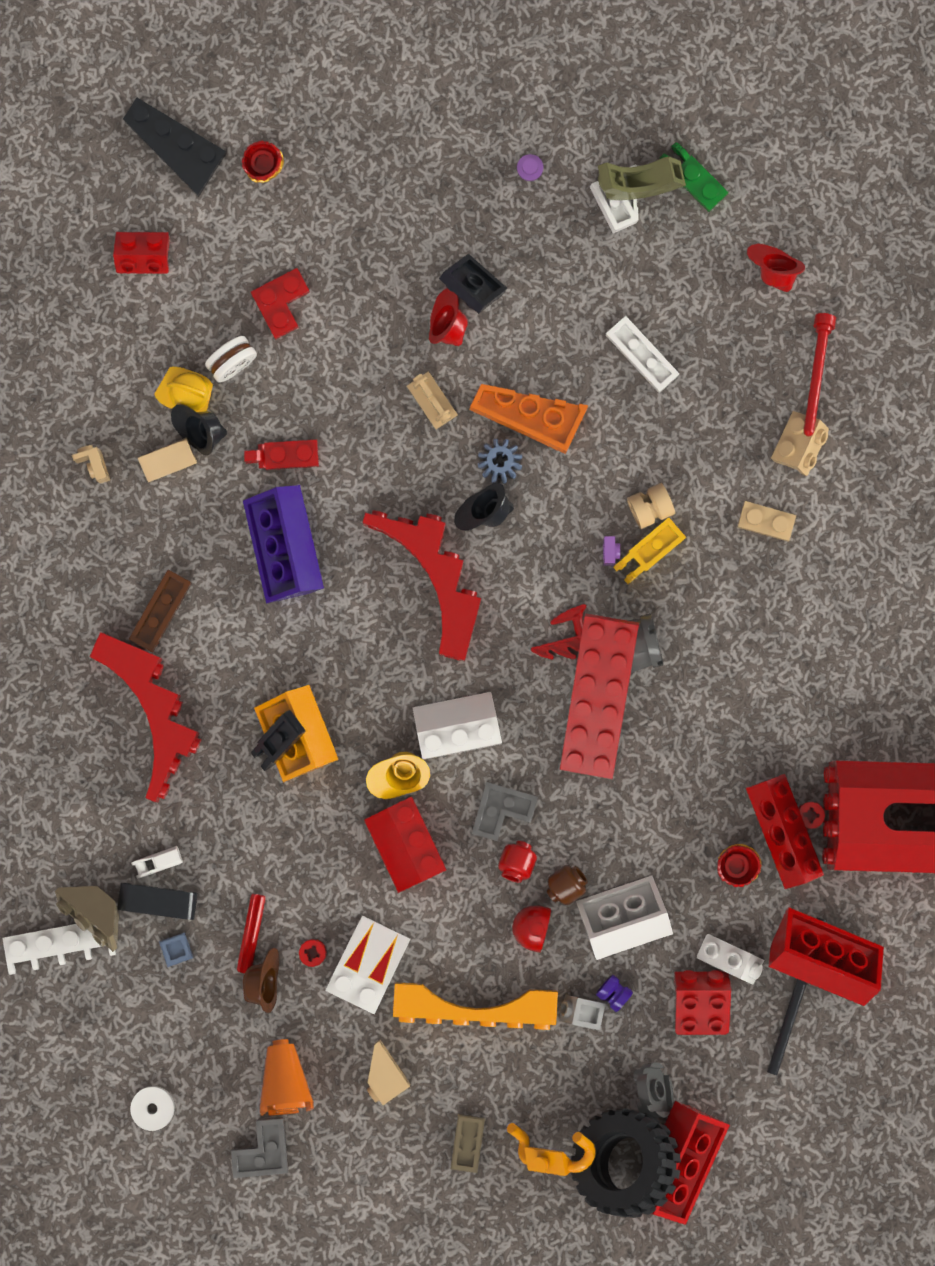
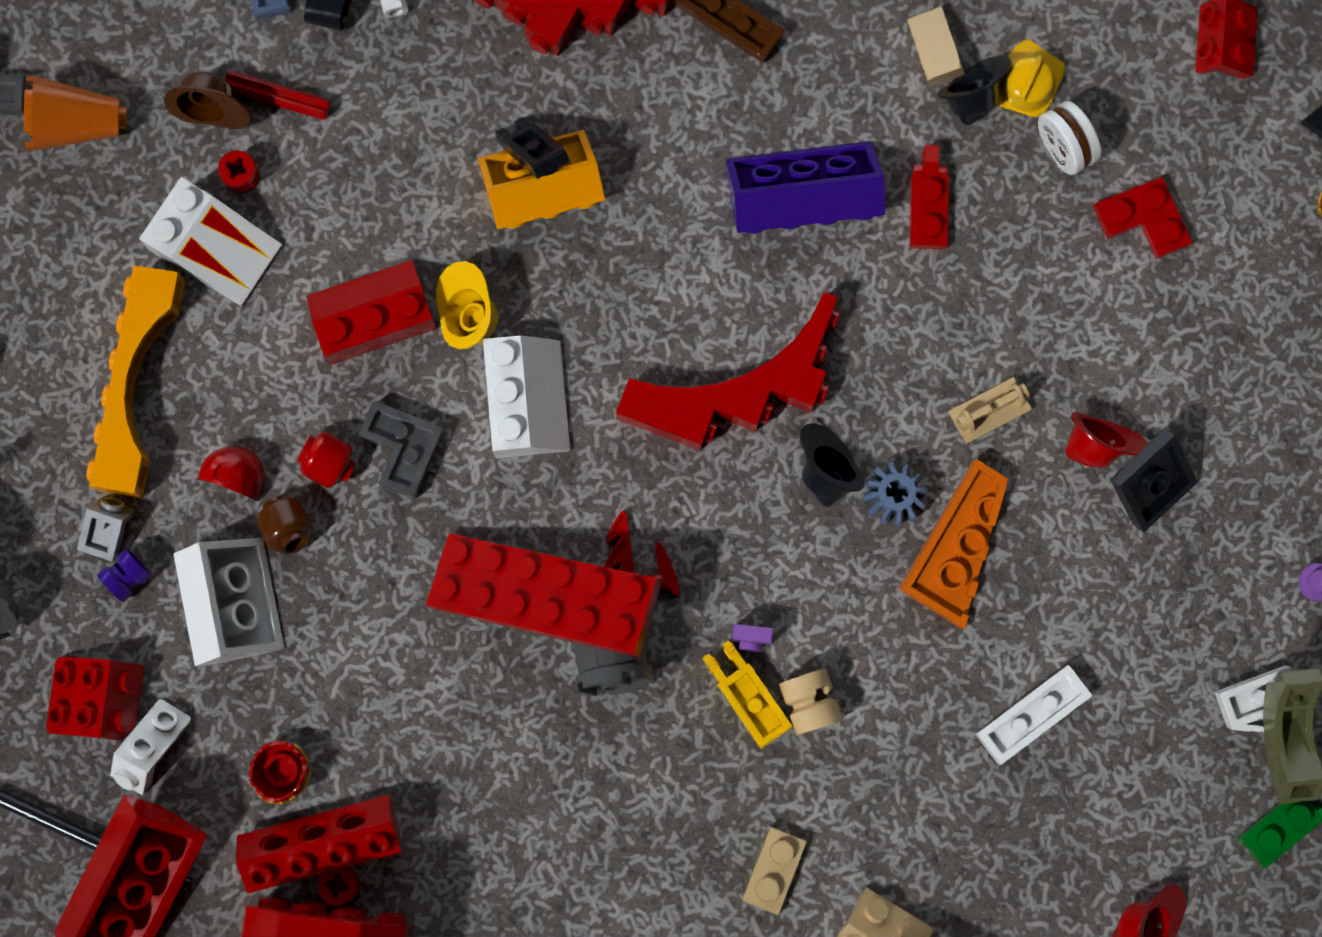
camera: 90 degrees right, 5 degrees down
tan slope [367,1040,411,1105] -> none

